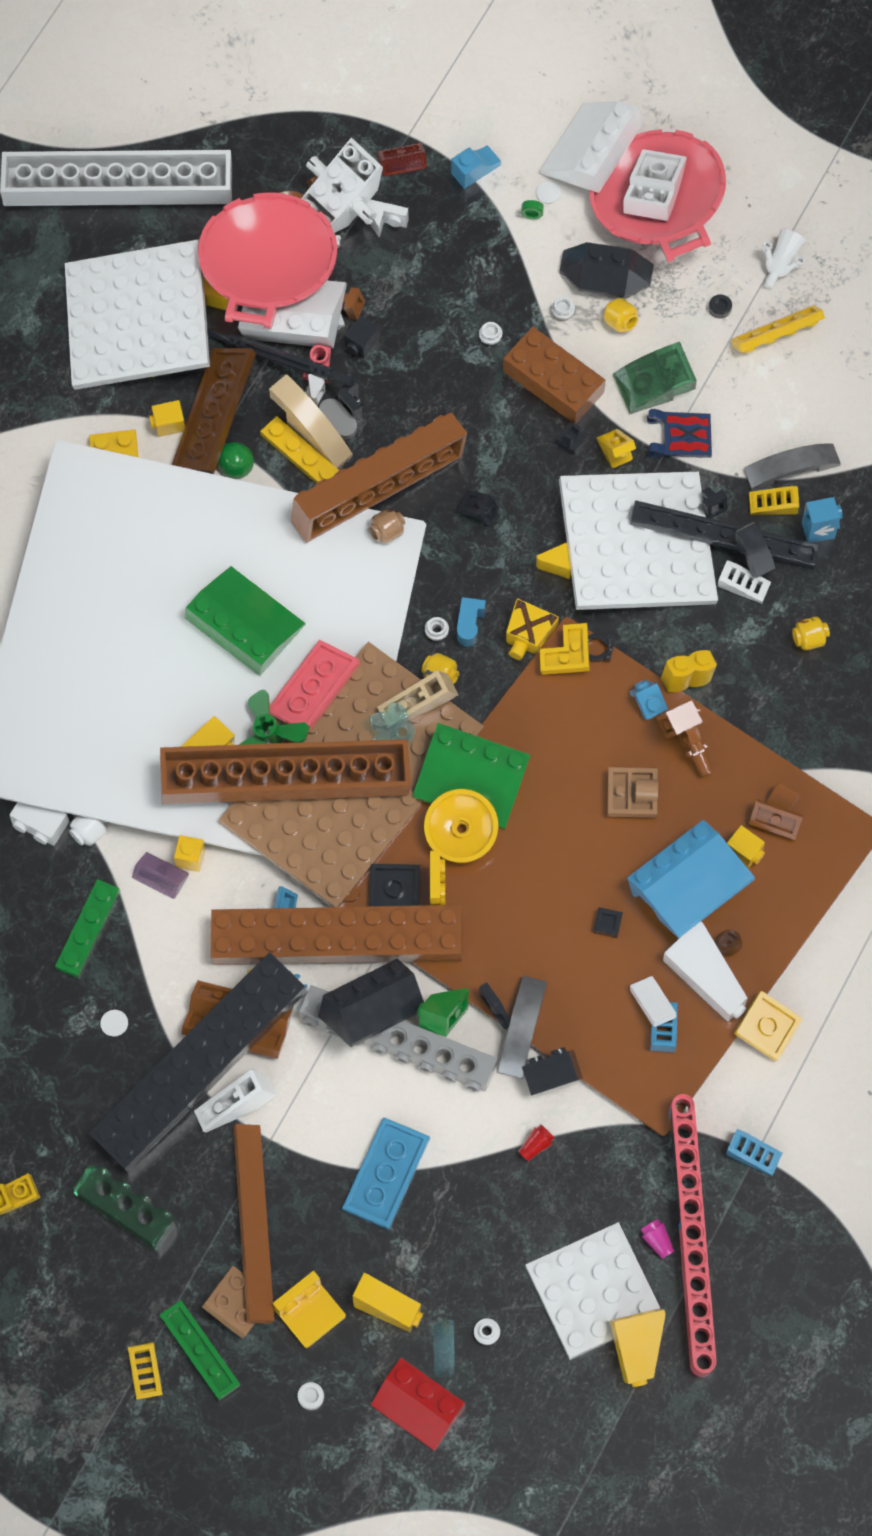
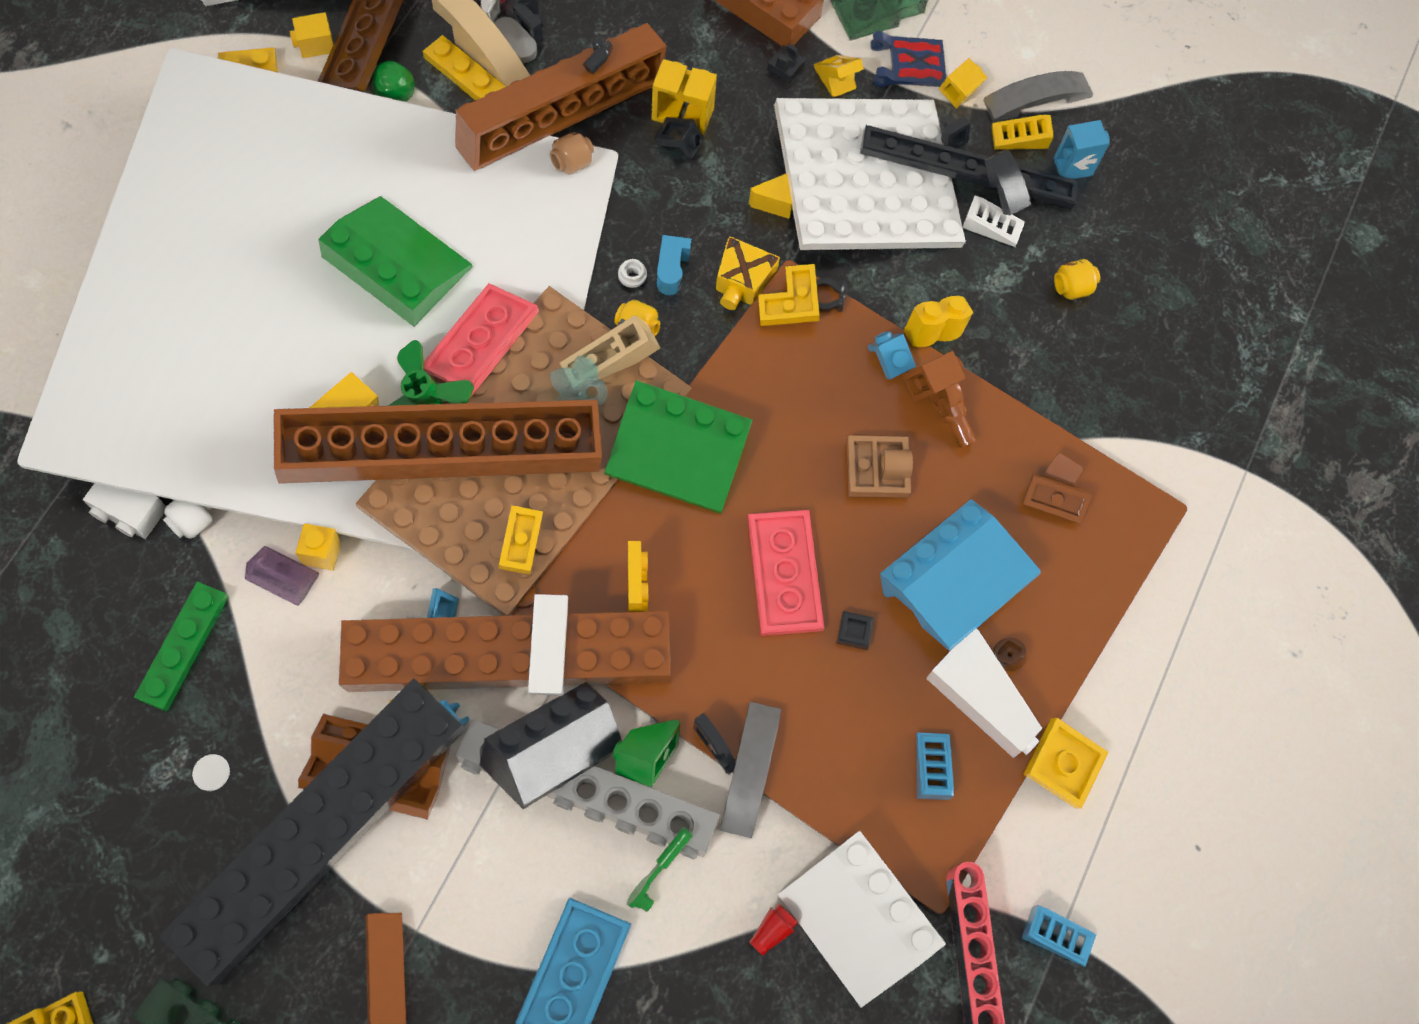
camera: 10 degrees left, 0 degrees up
white slope [194,1069,277,1132] -> none
black tile [369,864,420,907] -> none
yellow dish [424,789,498,863] -> none
black brick [522,1047,583,1096] -> none
white tile [630,976,676,1027] -> none
yellow brick [727,825,765,869] -> none
none -> yellow plate [499,505,543,575]
none -> white tile [528,594,568,696]
none -> black arm [583,37,613,75]
none -> green piece [627,828,693,912]
none -> yellow piece [652,59,717,135]
none -> coral tile [747,510,824,636]
none -> white slope [777,831,946,1008]
none -> yellow brick [938,58,988,109]

